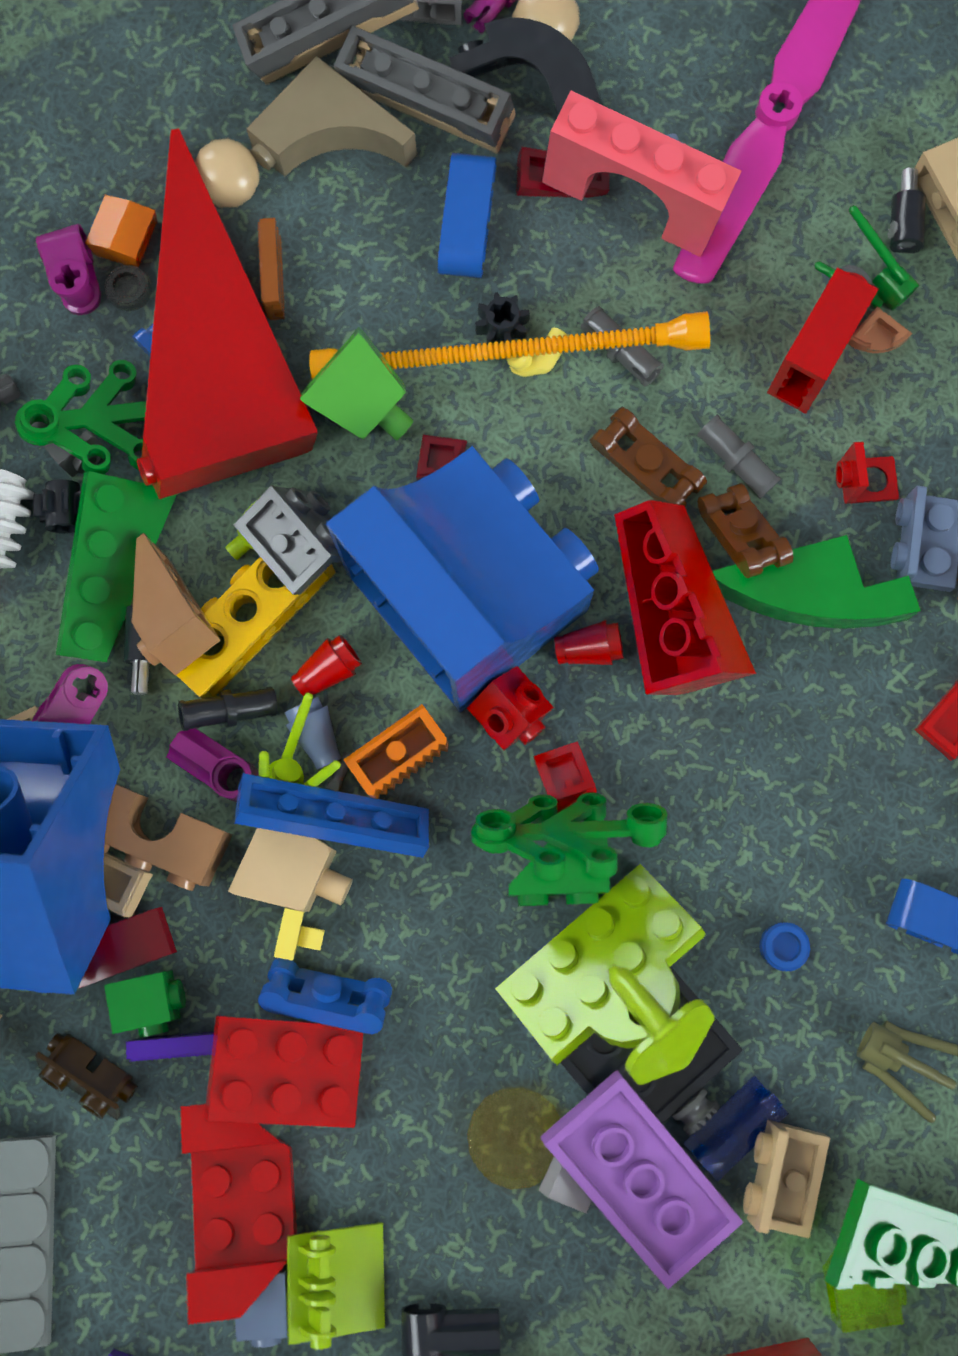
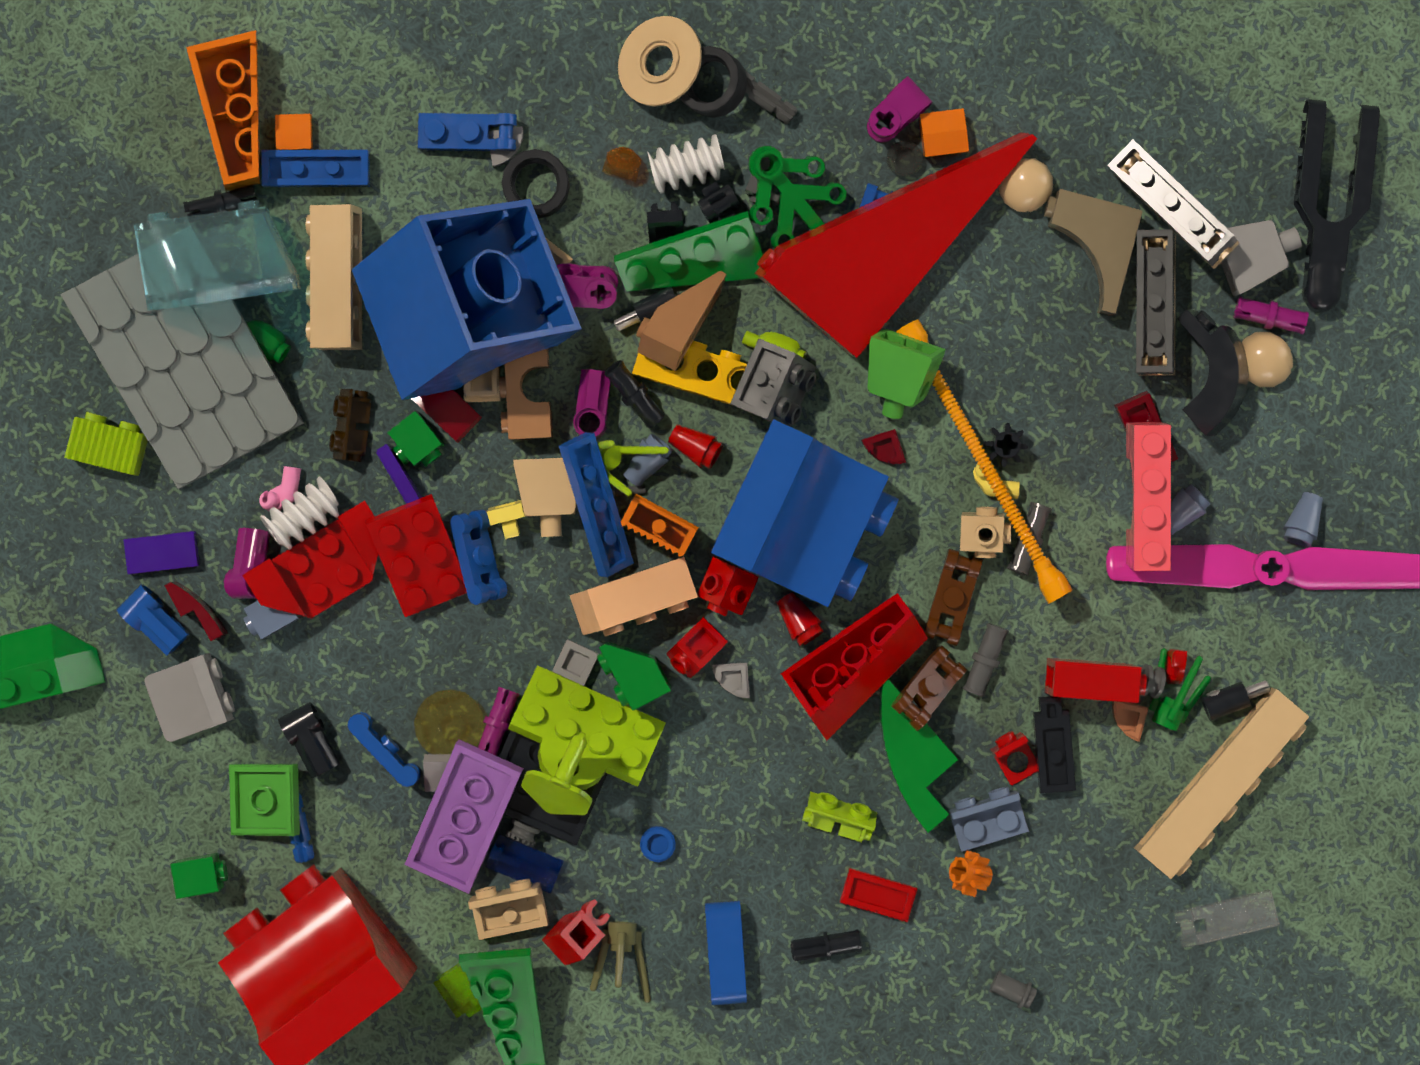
camera: 60 degrees right, 10 degrees up
dark orange tile [258,218,285,320] -> none
lime hinge [287,1222,385,1350] -> none
blue beam [438,153,496,279] -> none
green plant [471,793,667,881] -> none
none -> magenta piece [224,528,270,599]
none -> bright pink arm [259,466,301,511]
none -> white piece [260,476,339,550]
none -> blue plate [348,712,421,787]
none -> magenta pin [478,686,520,756]
none -> red brick [542,899,610,966]
none -> light grey tile [552,639,599,686]
none -> light nougat wedge [569,557,698,636]
none -> black tile [647,202,684,244]
none -> light grey tile [712,662,750,698]
none -> lime hinge [802,791,877,843]
none -> tan brick [960,506,1011,558]
none -> black hinge [1033,696,1076,793]
none -> red tile [1166,649,1187,685]
none -> sand blue cone [1283,492,1323,547]

